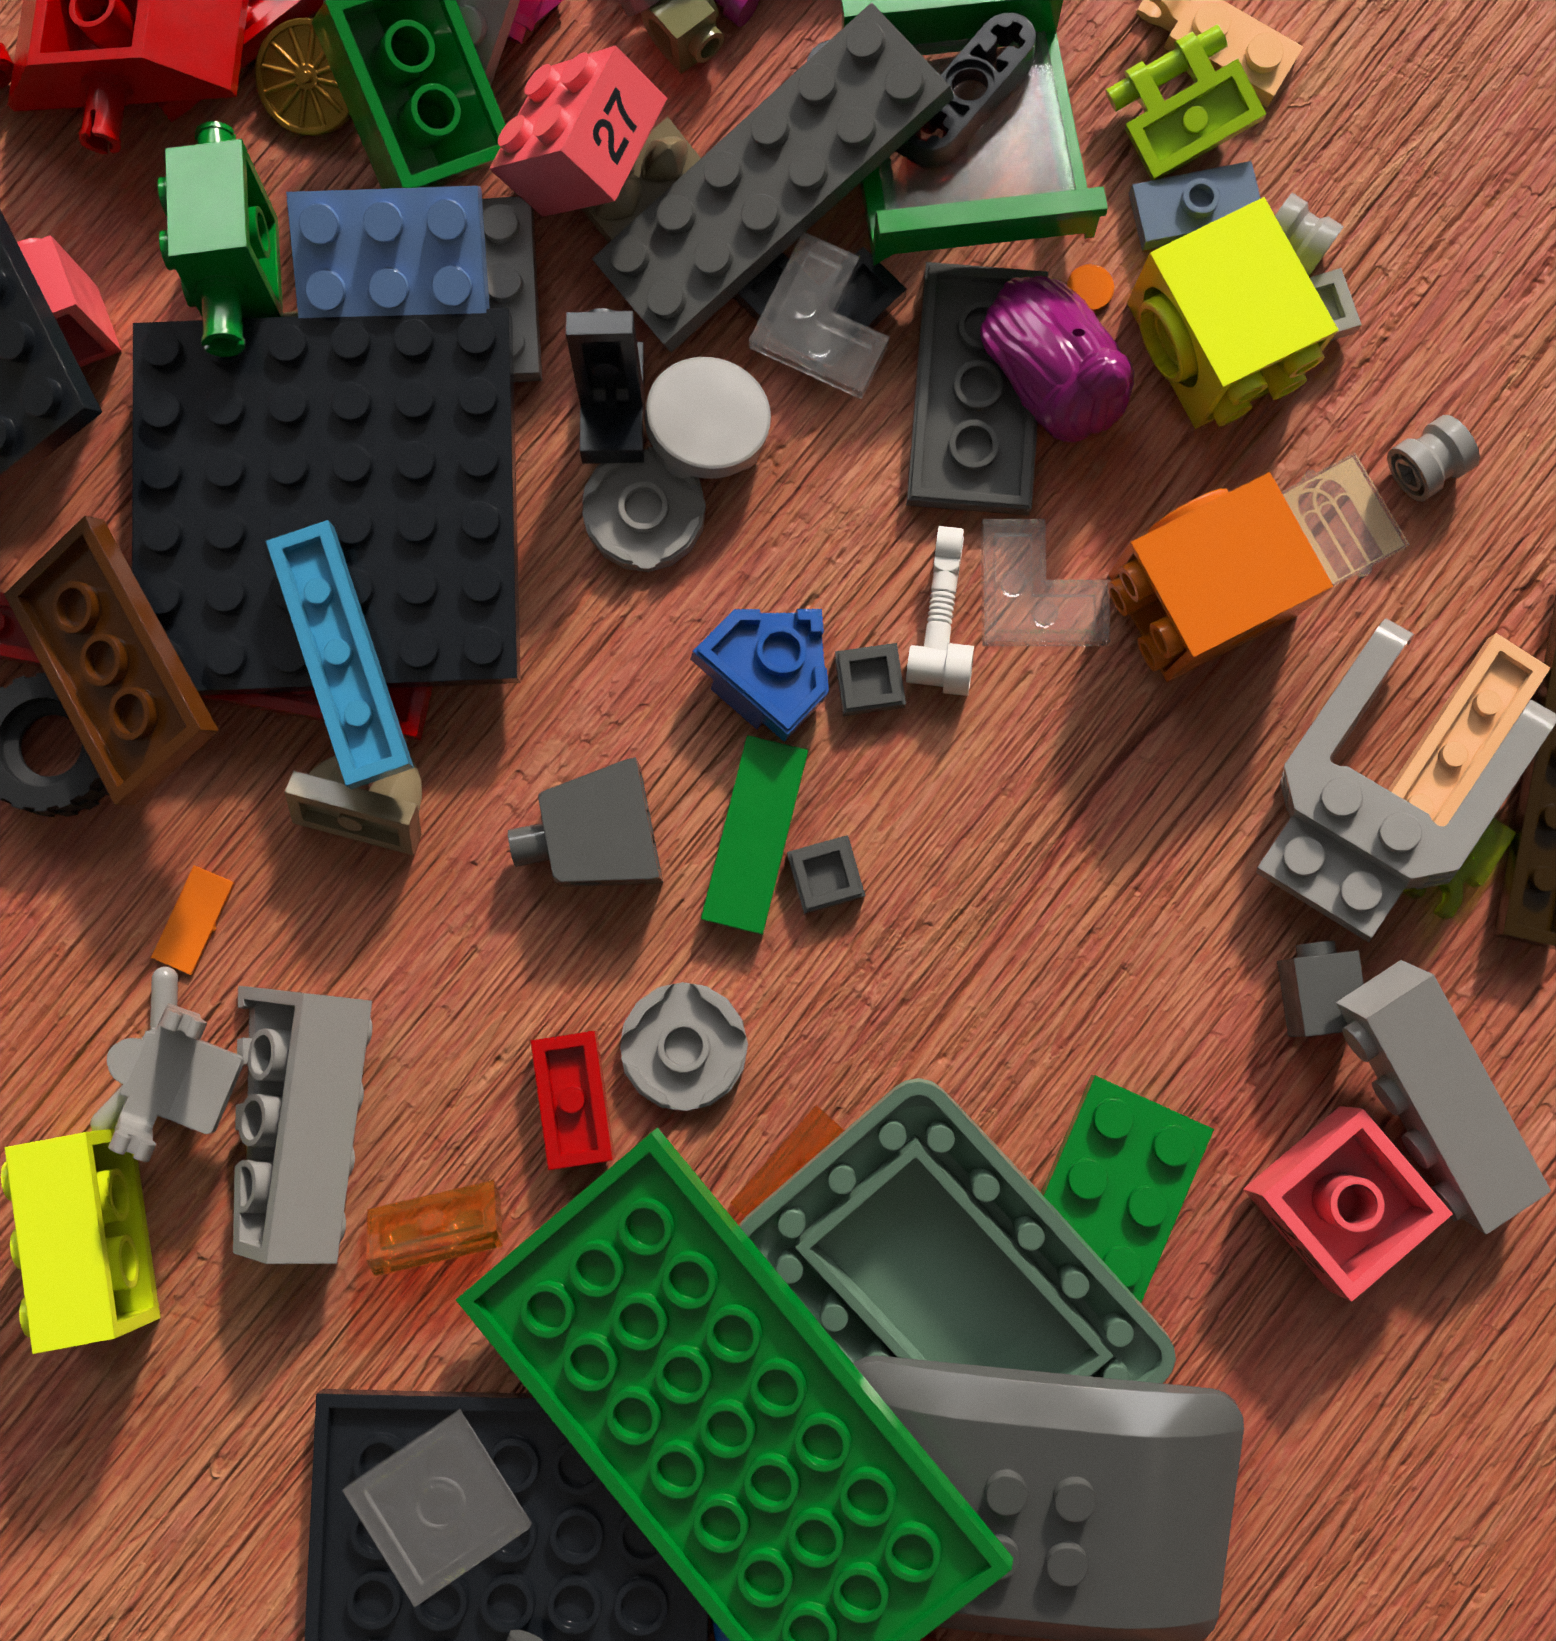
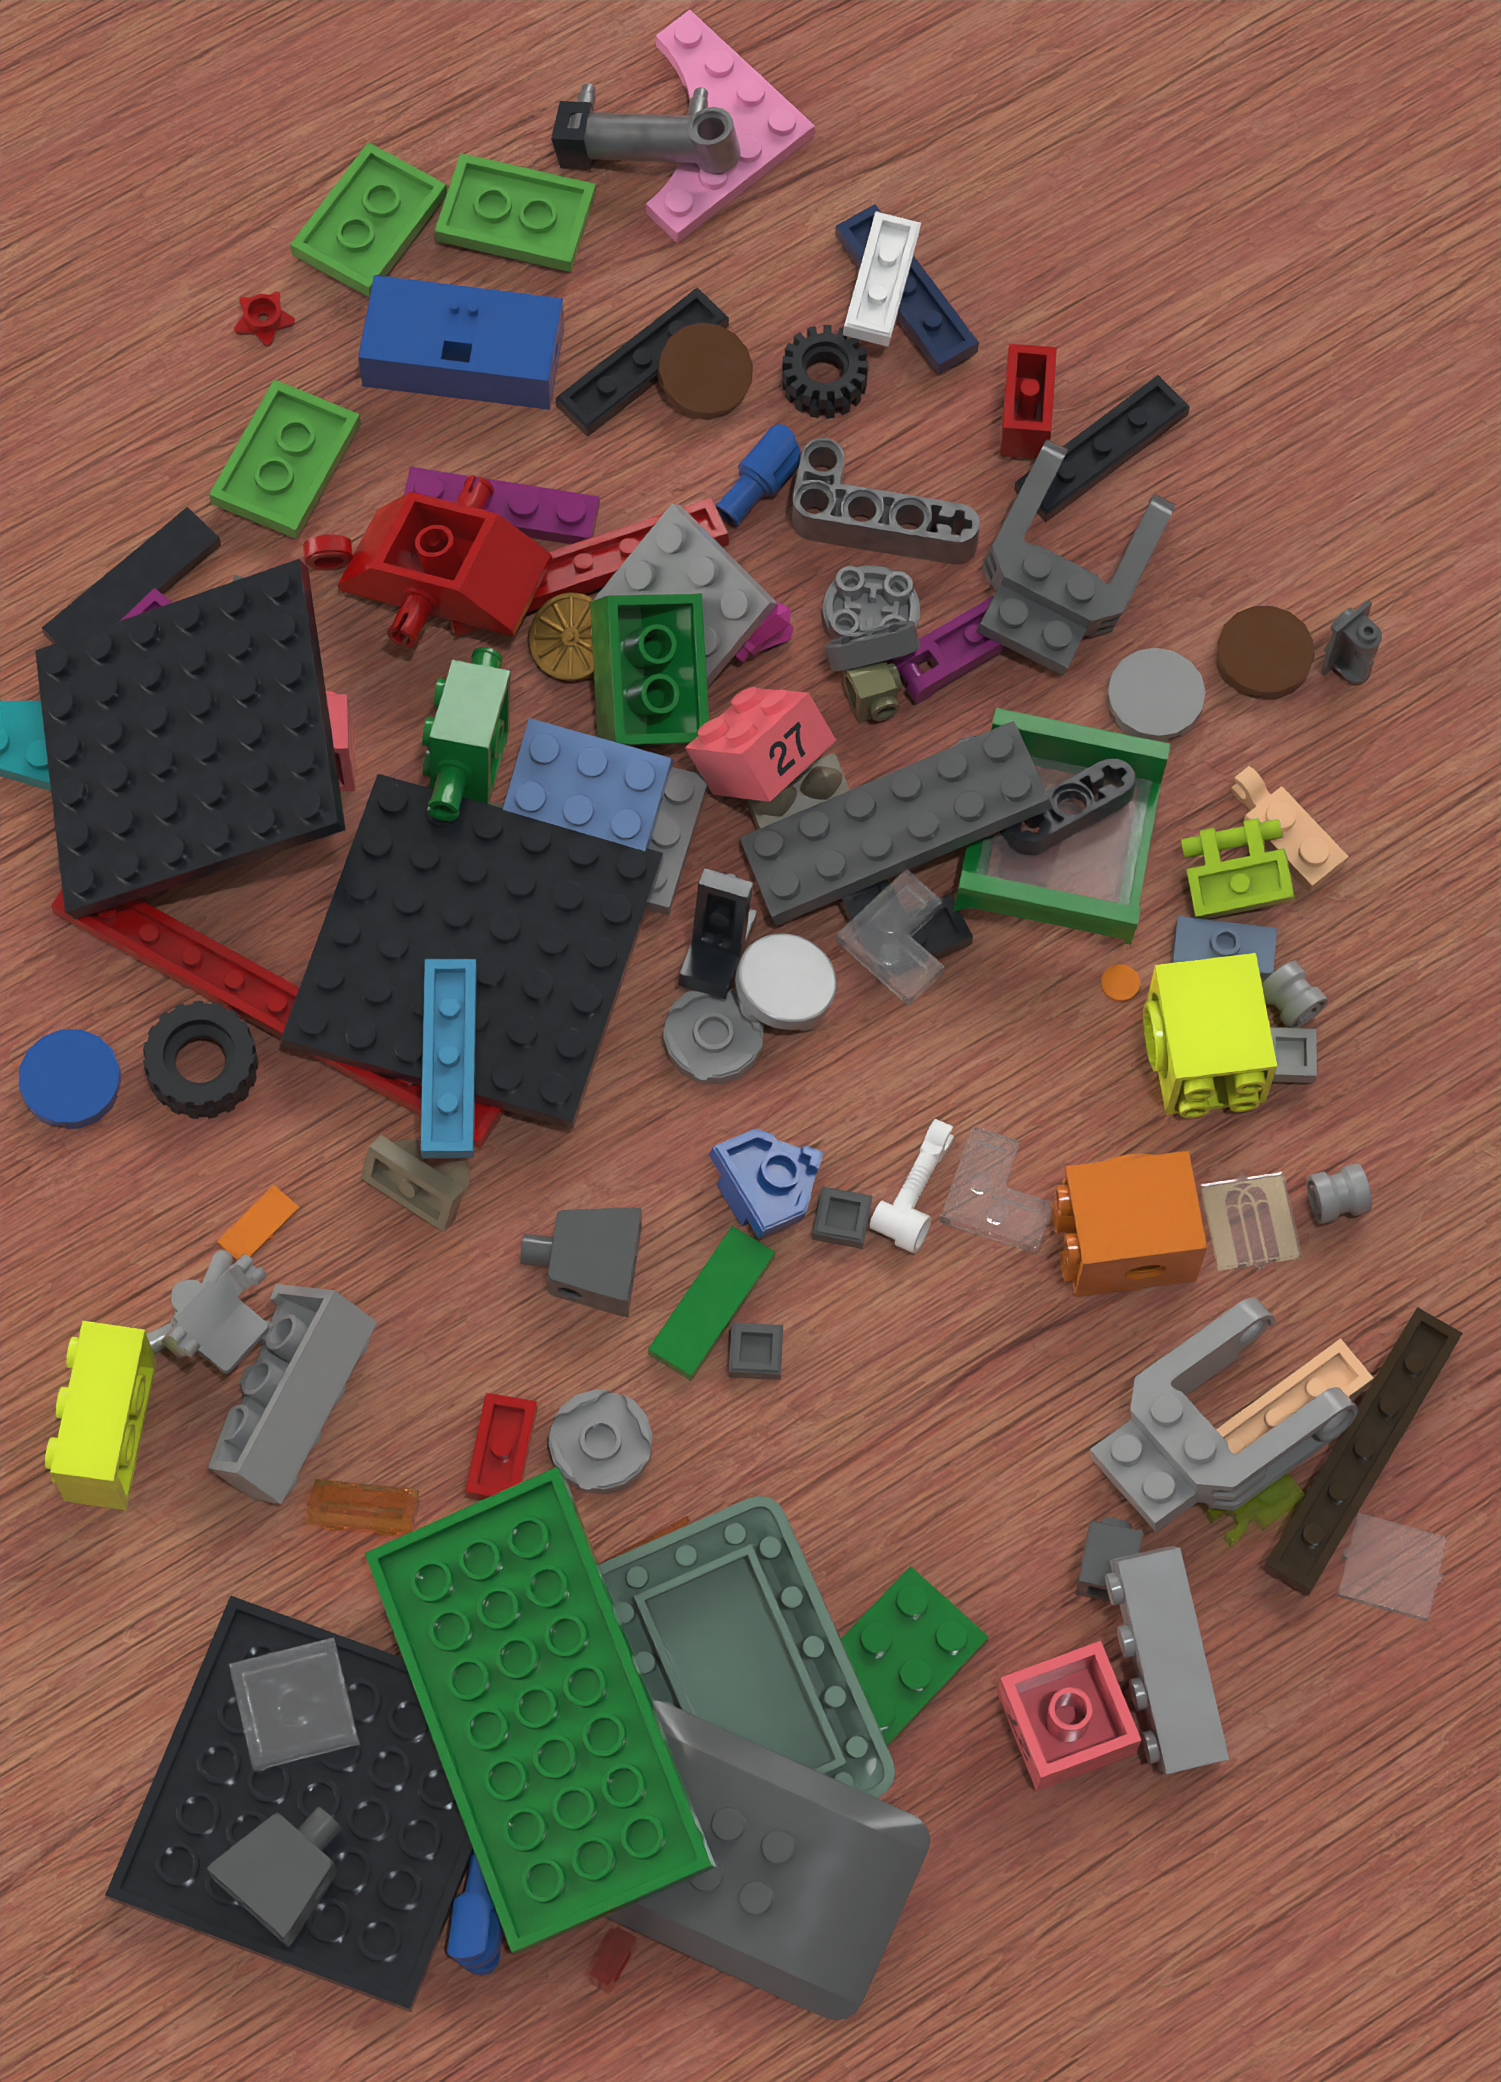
camera: 15 degrees right, 15 degrees down
reddish brown plate [4,516,219,805] -> none
dark grey tile [906,262,1048,516] -> none
magenta hair [980,275,1134,442] -> none

